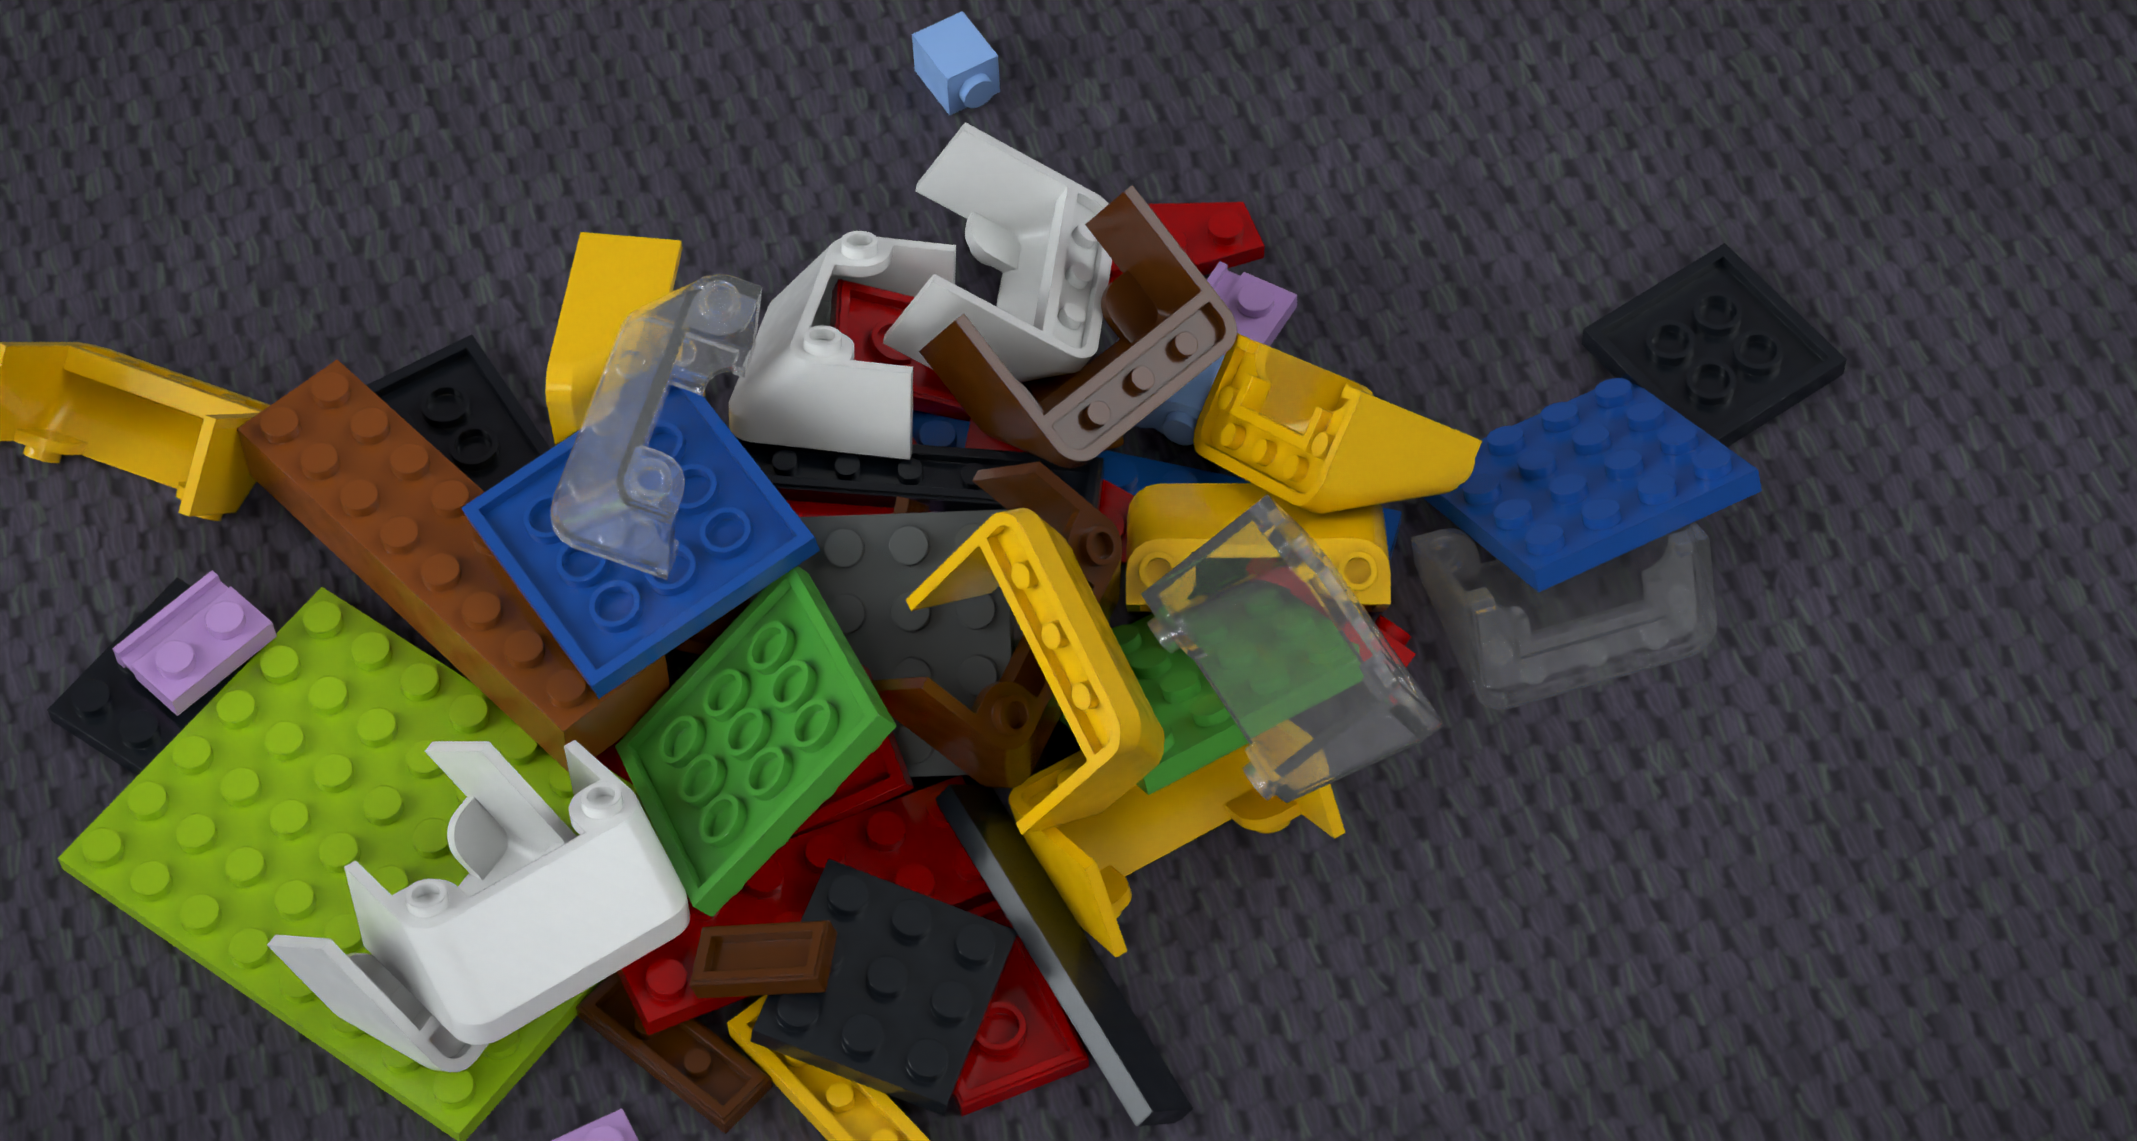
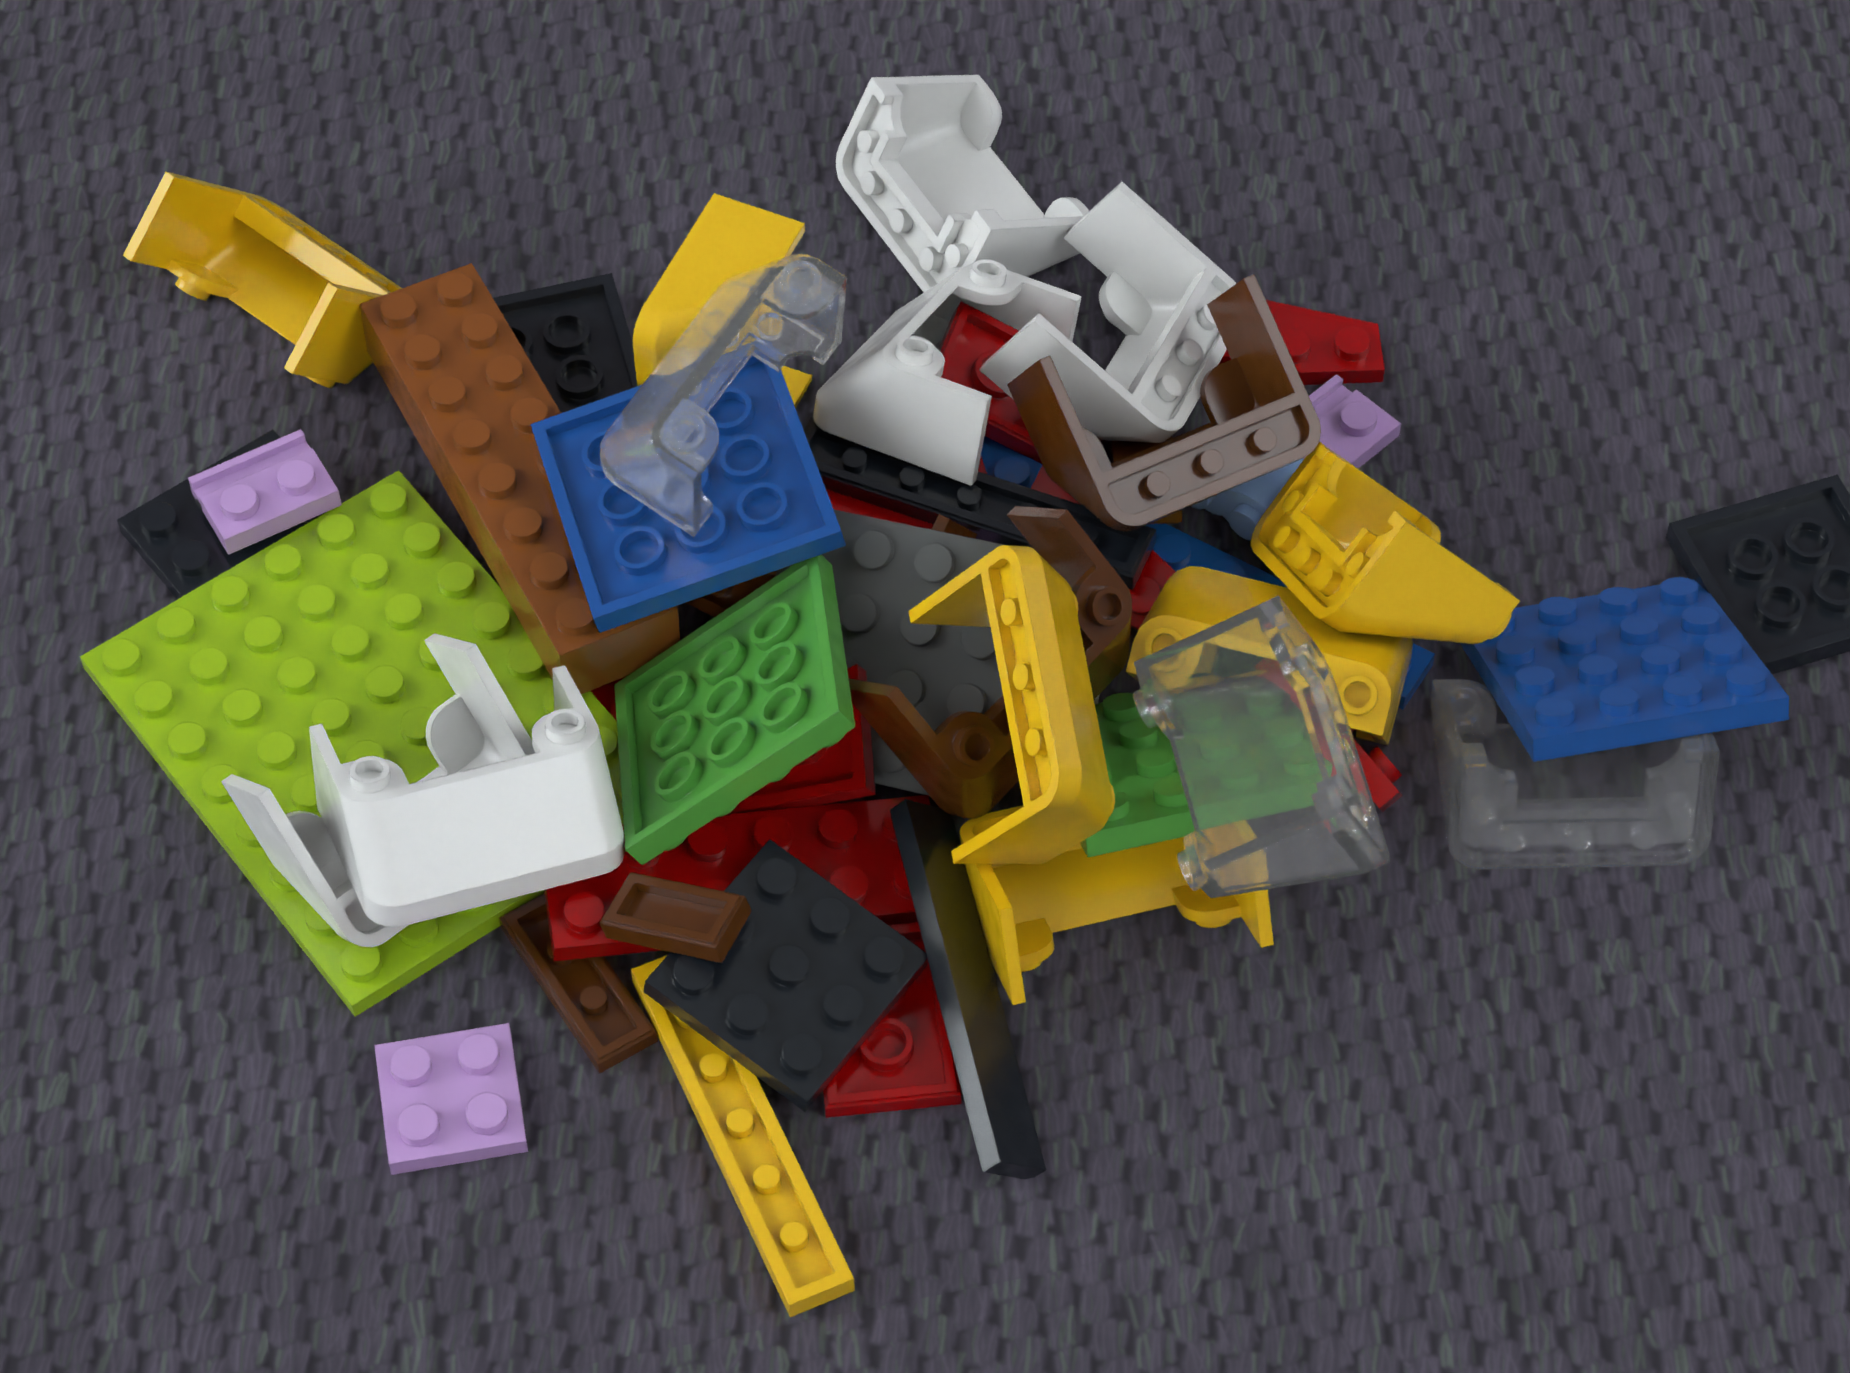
camera: 15 degrees right, 0 degrees up
light blue brick [912,11,1000,115] -> none
none -> white windscreen [836,75,1089,293]

